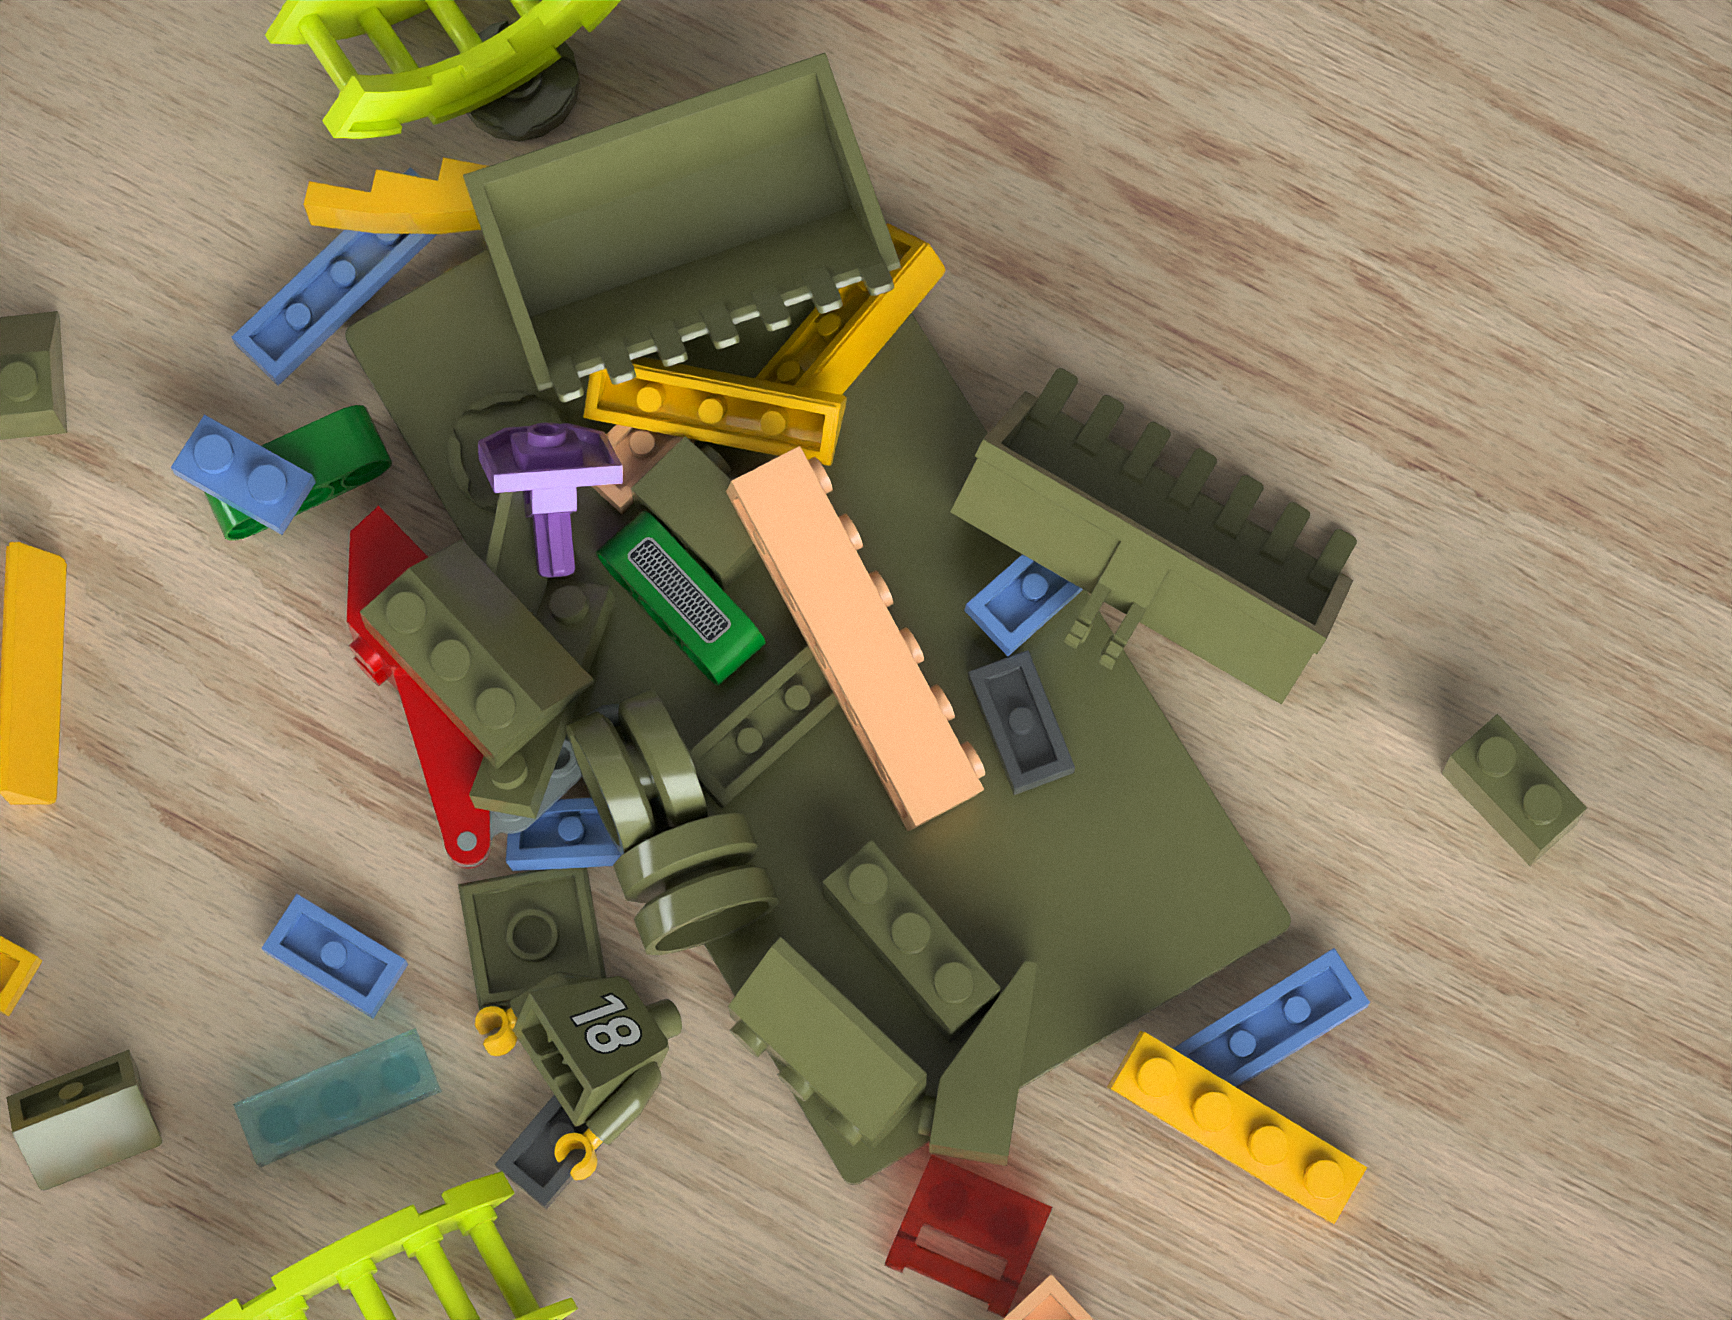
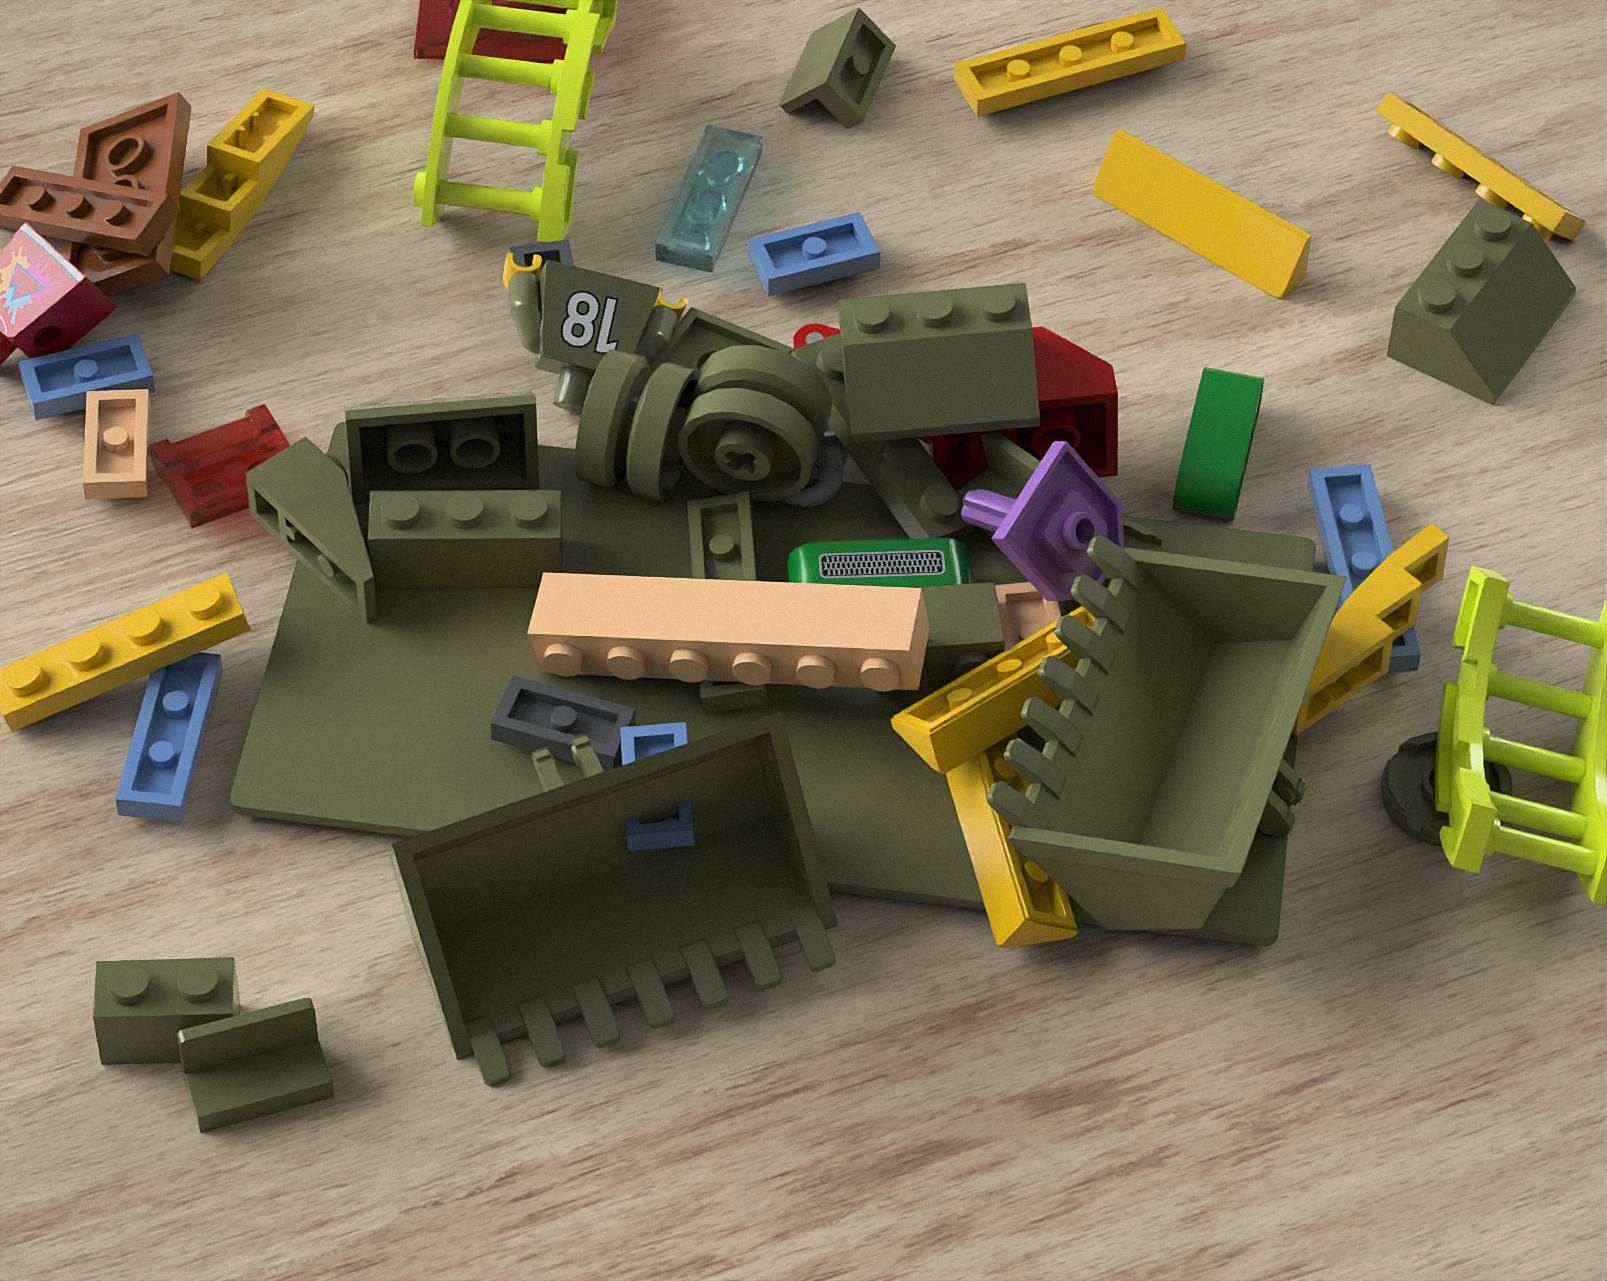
camera: 125 degrees right, 25 degrees down
medium blue plate [171,414,316,535] -> none
none -> olive panel [177,998,334,1133]

